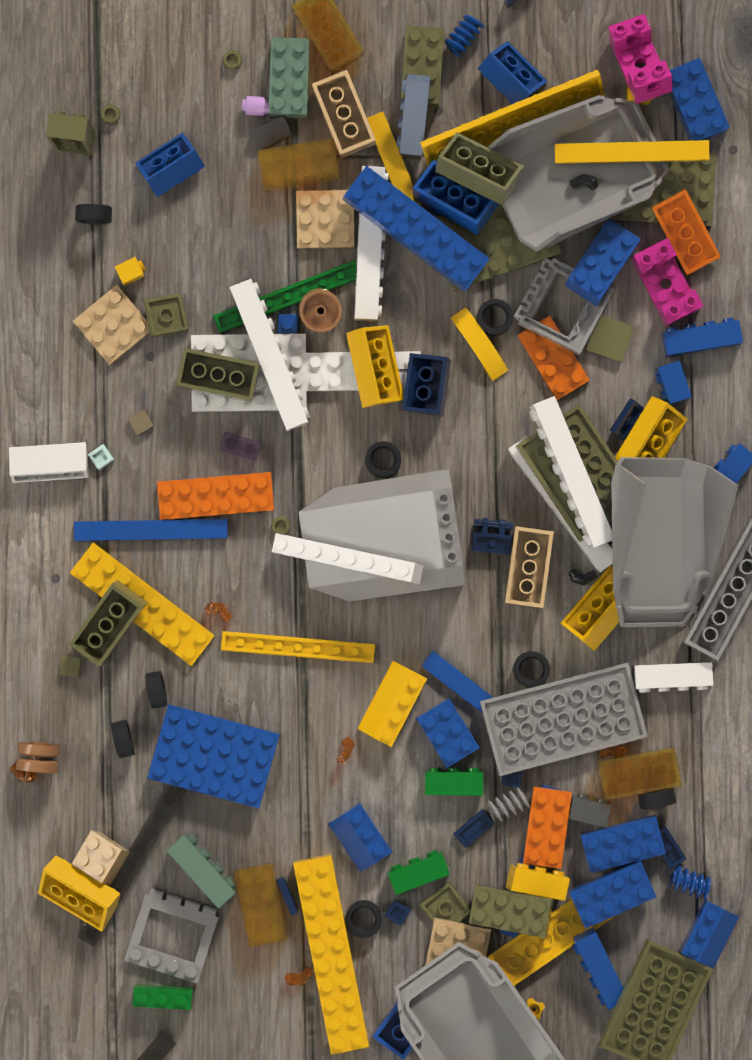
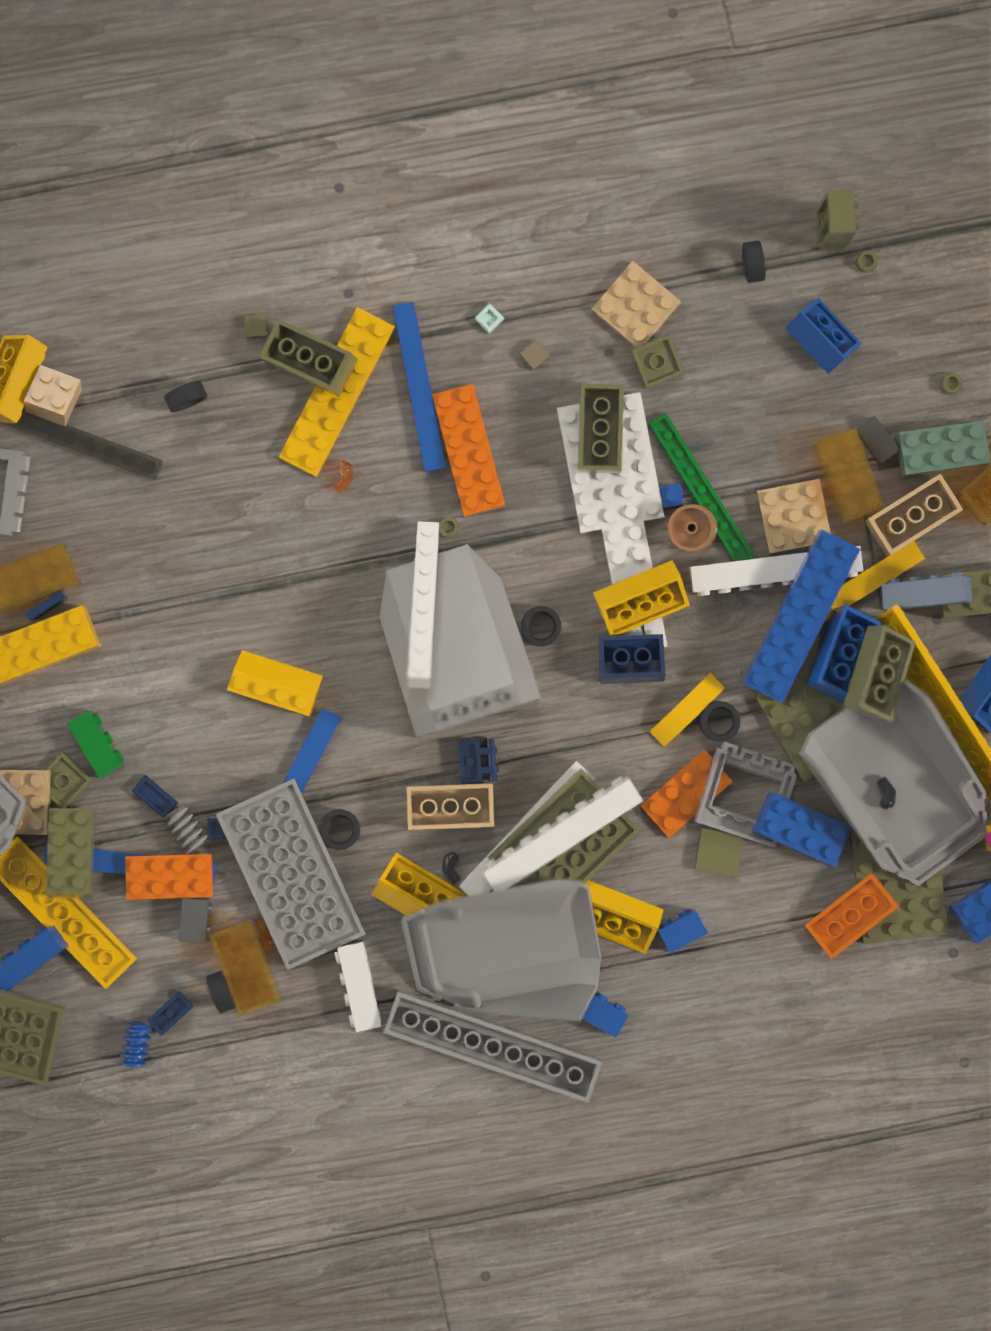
camera: 80 degrees right, 0 degrees up
white brick [9,442,89,483] -> none
clear orange arm [9,763,38,783] -> none
medium nougat wheel [16,741,60,773] -> none
yellow brick [115,257,146,286] -> none
black tyre [145,671,167,709] -> none
blue plate [147,704,280,809] -> none
sand green brick [166,832,238,909] -> none
clear purple plate [219,432,261,461] -> none
yellow tile [221,631,375,663] -> none
white brick [230,279,310,431] -> none
lavender brick [242,96,269,116] -> none
blue slope [328,802,392,872] -> none
clear orange arm [336,737,355,764] -> none
black tyre [345,900,382,938] -> none
dark blue plate [384,899,411,926] -> none
blue brick [416,698,479,768] -> none
green brick [425,767,483,796] -> none
yellow brick [506,863,570,901] -> none
yellow tile [555,140,709,164] -> none
blue brick [568,861,656,929] -> none
blue brick [581,814,666,873] -> none
dark blue plate [610,398,644,441] -> none
dark pink plate [631,238,703,327] -> none
blue brick [662,318,743,357] -> none
blue slope [679,900,739,969] -> none

